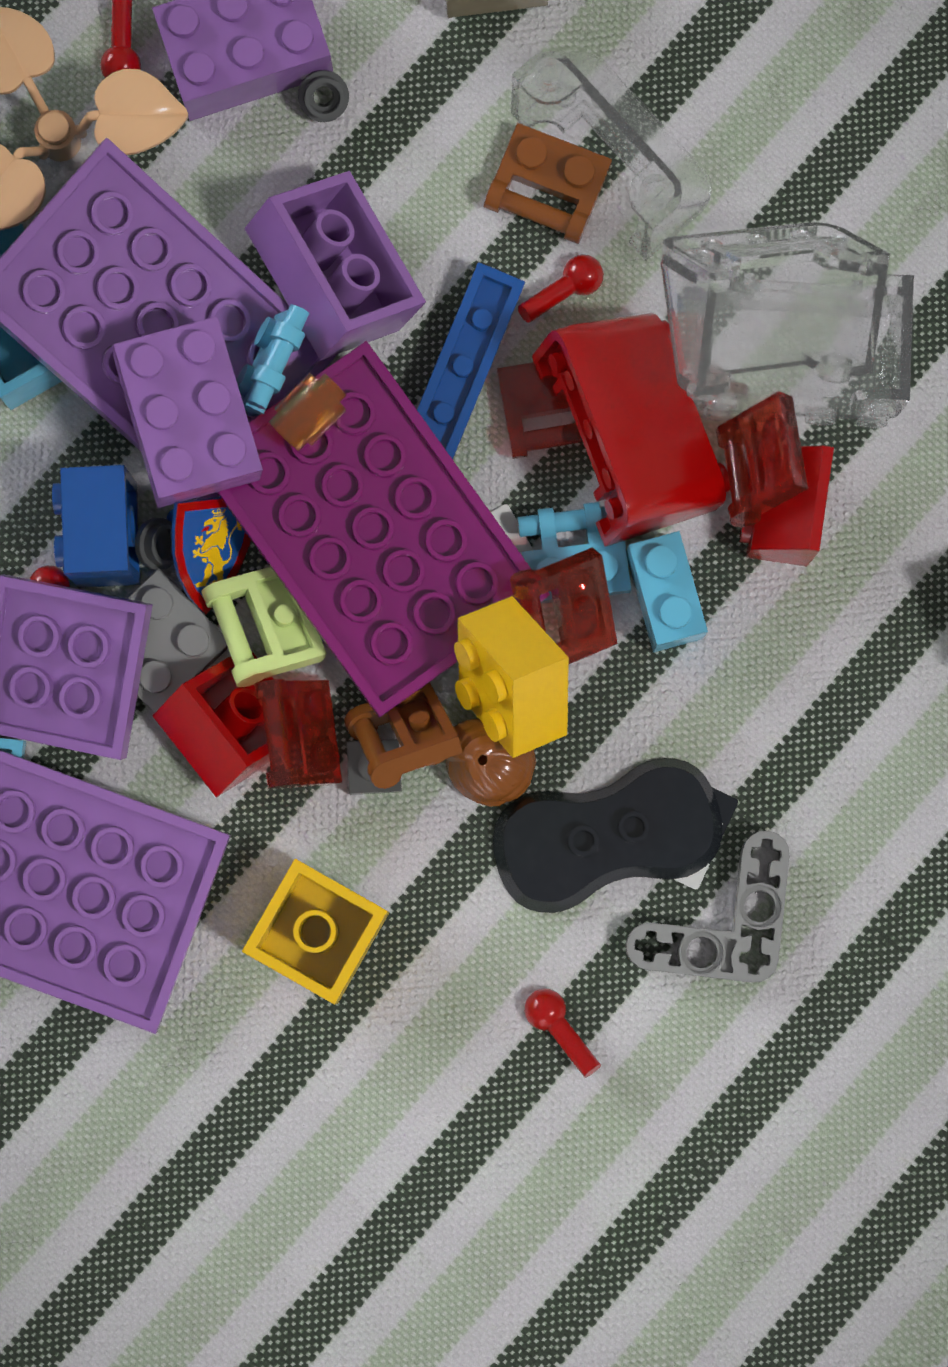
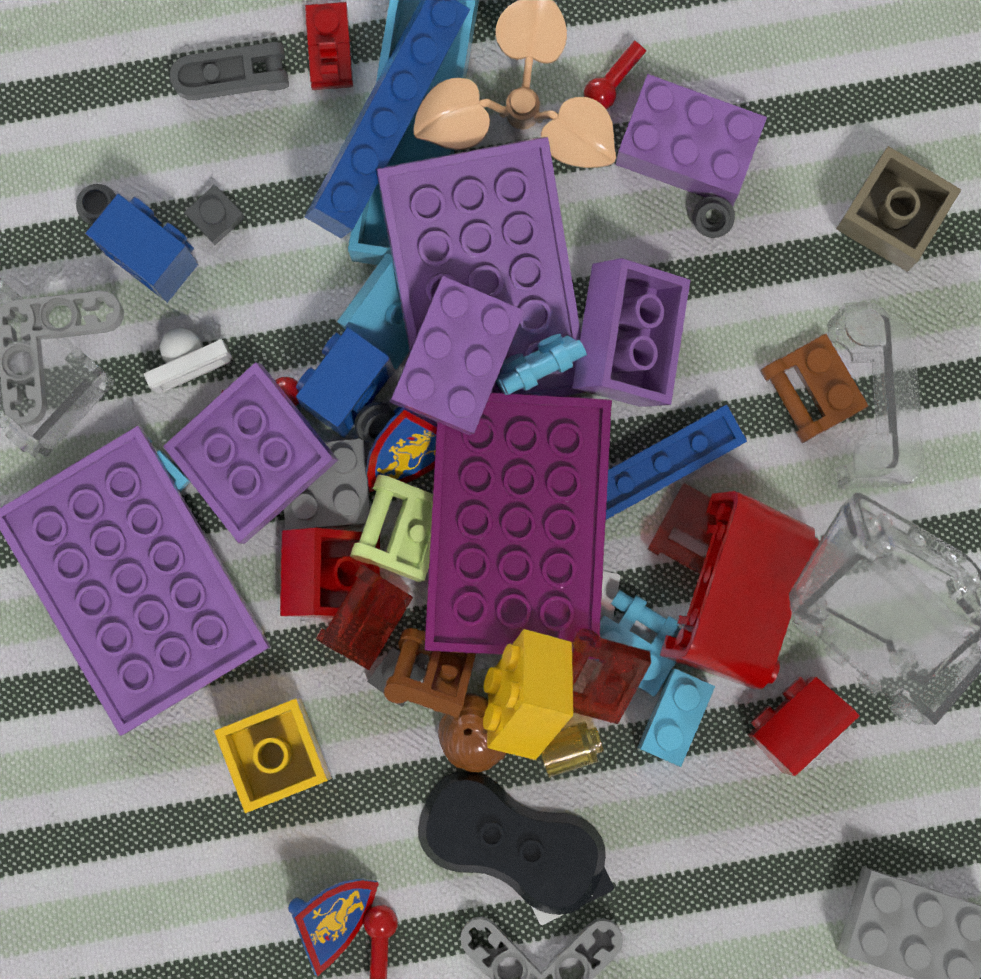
camera: 40 degrees right, 0 degrees up
clear orange brick [268,373,347,452] -> none
red bar [518,255,604,323] -> none
clear red plate [716,391,808,527] -> none
none -> shield [288,879,379,977]
none -> medium azure plate [337,253,410,370]
none -> clear yellow brick [541,721,604,778]

